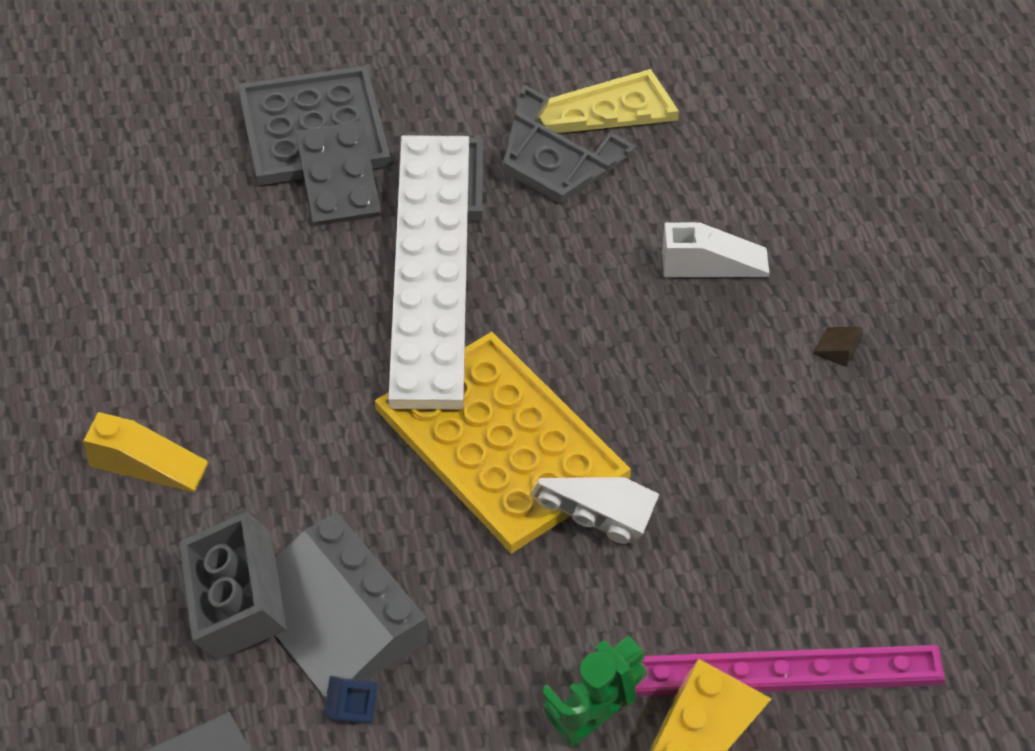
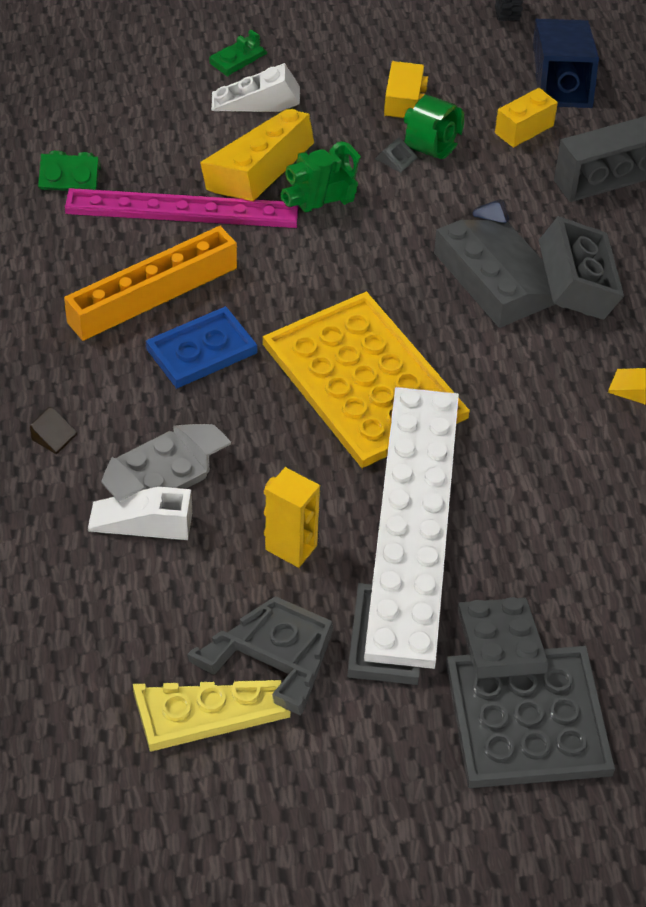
camera: 175 degrees left, 0 degrees up
white slope [529,477,659,544] -> none
none -> green bracket [38,150,101,191]
none -> light orange brick [64,226,237,341]
none -> light grey piece [101,424,231,502]
none -> blue plate [146,306,257,389]
none -> yellow brick [264,467,320,568]

